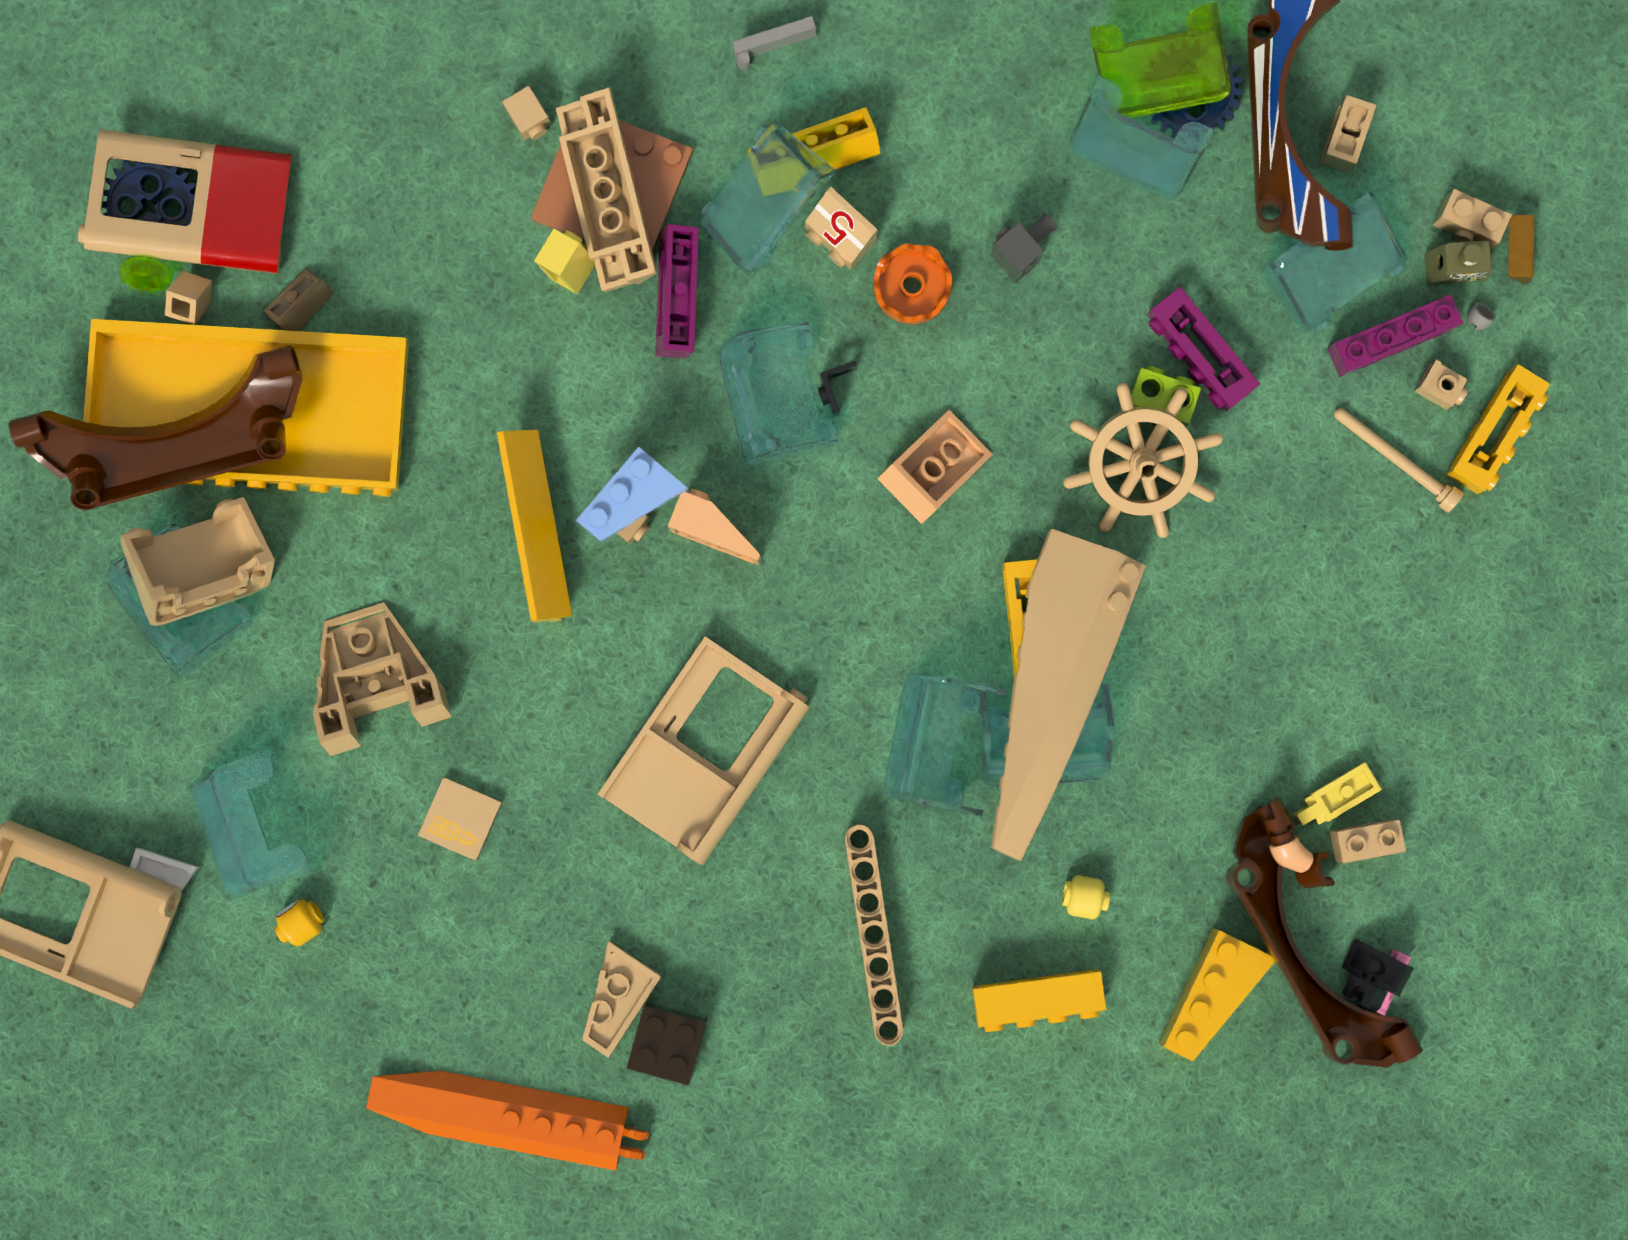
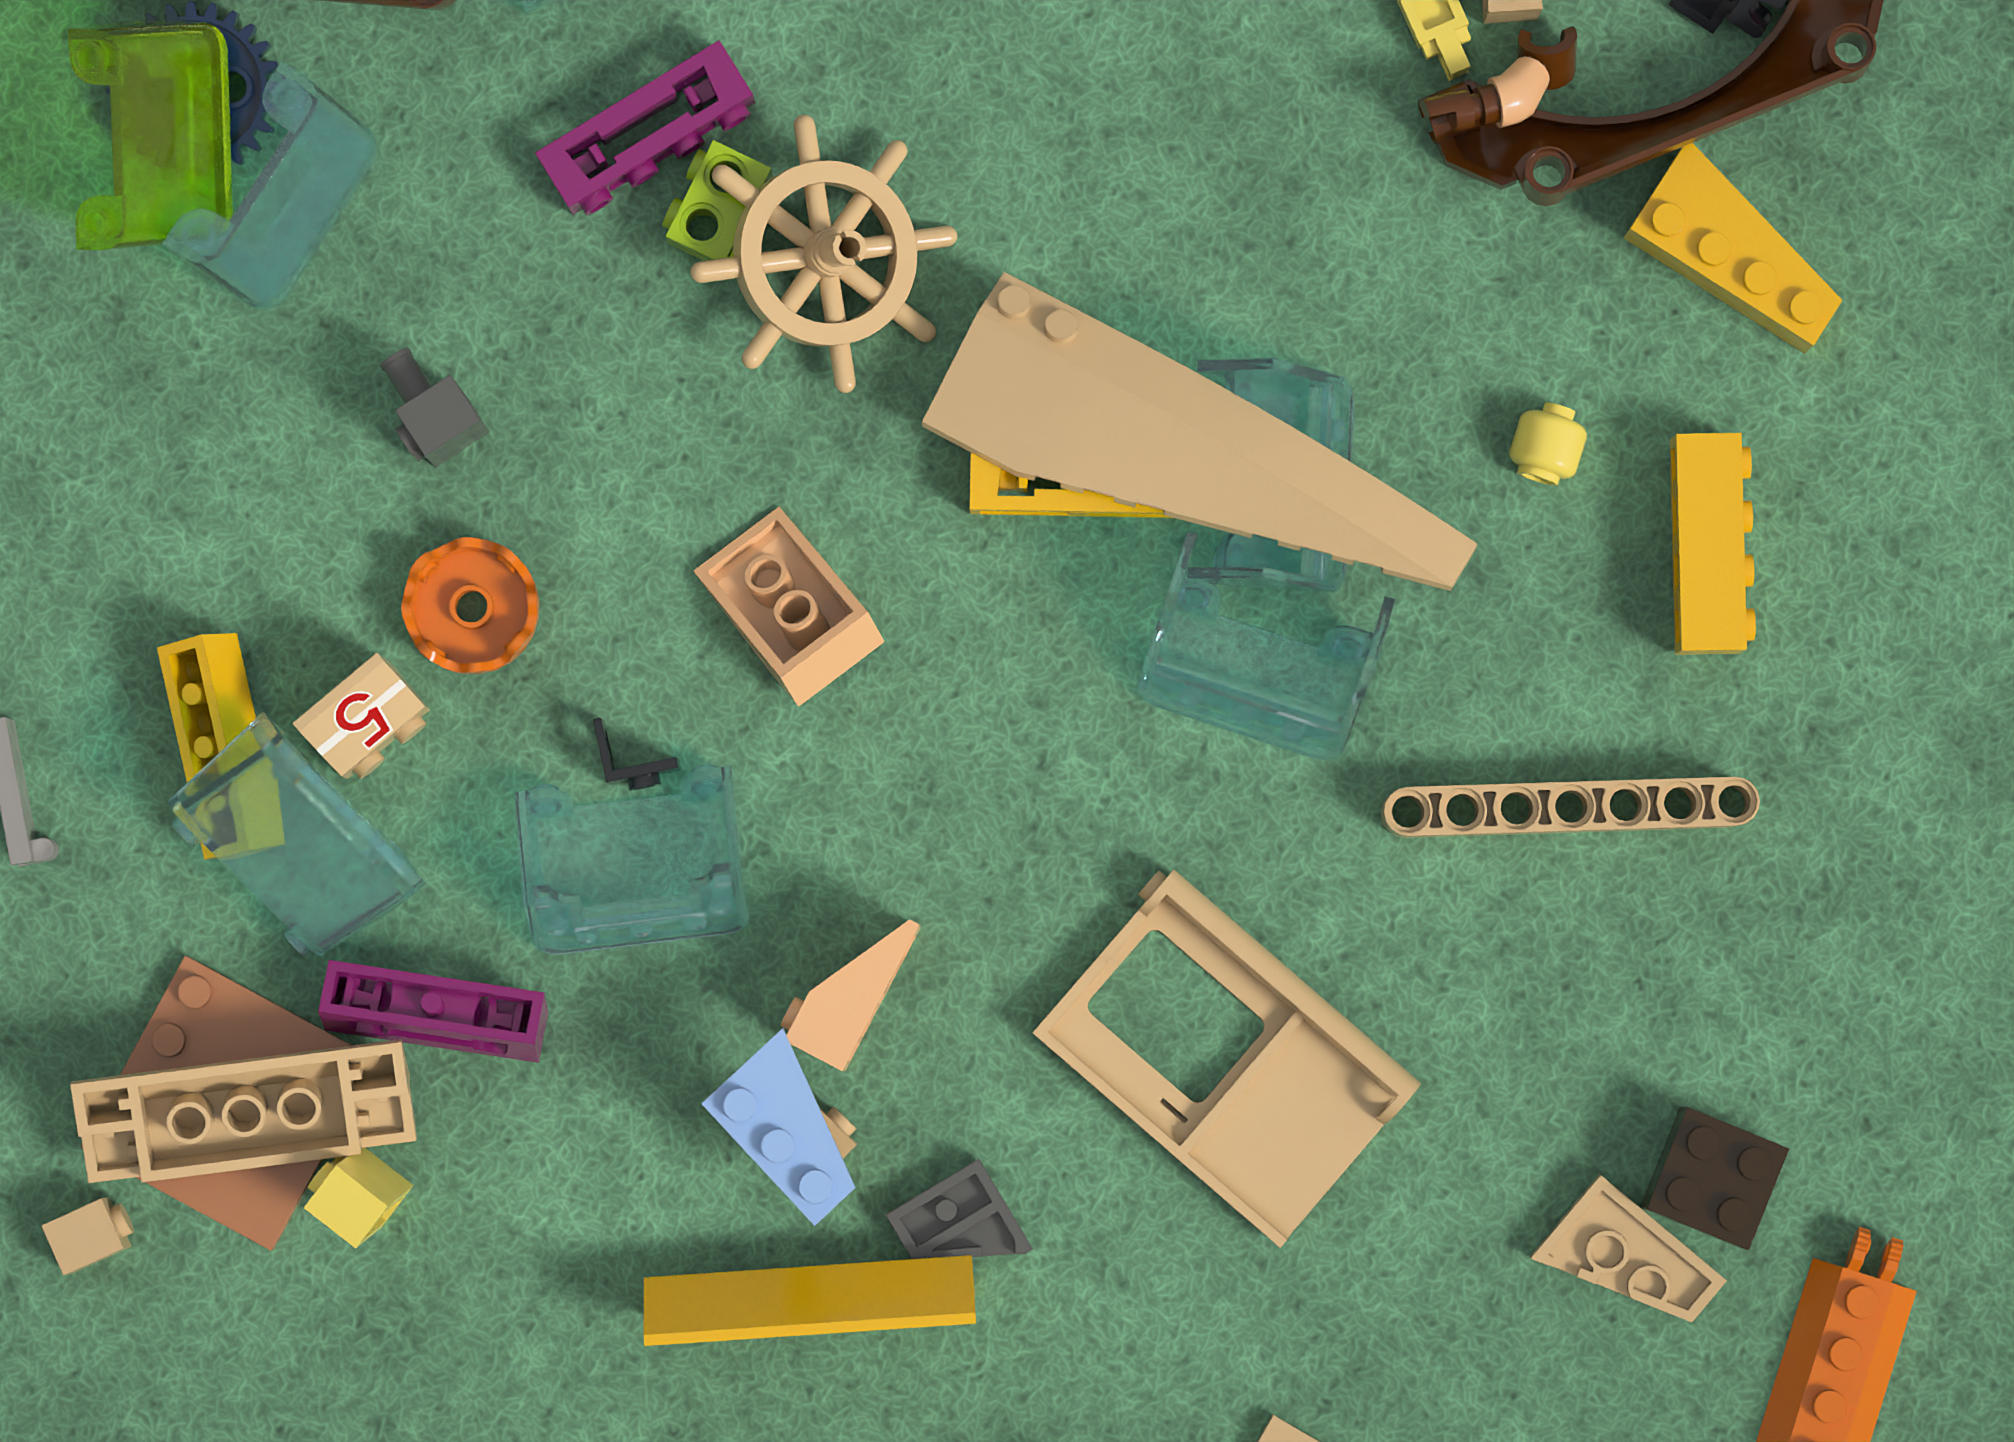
camera: 85 degrees left, 0 degrees up
none -> dark grey wing [886,1159,1033,1259]

